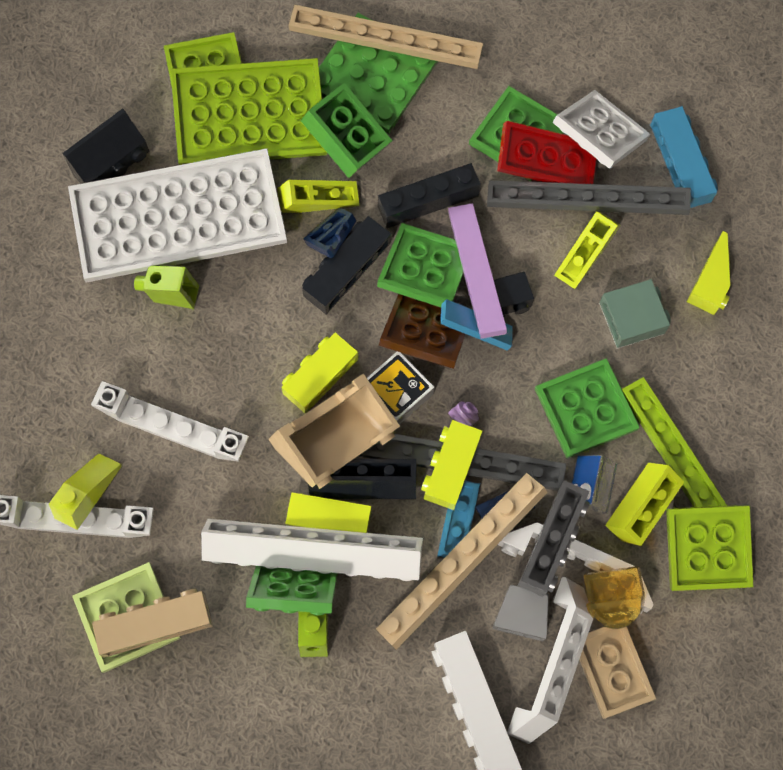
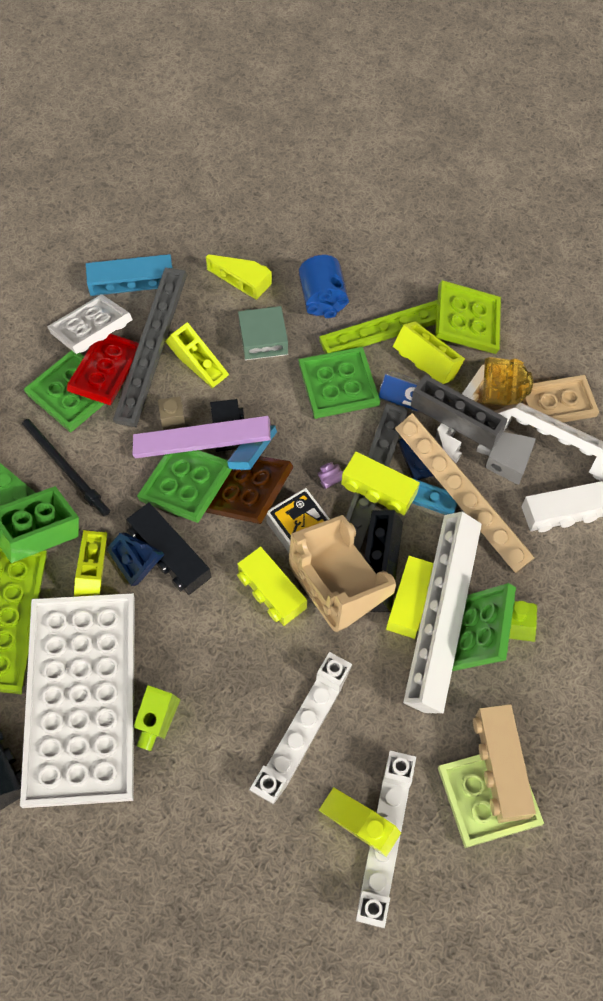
camera: 80 degrees left, 10 degrees down
black brick [378,163,481,228] -> none
none -> black bar [22,419,111,517]
none -> dark tan brick [158,396,186,430]
none -> blue cylinder [299,255,349,318]

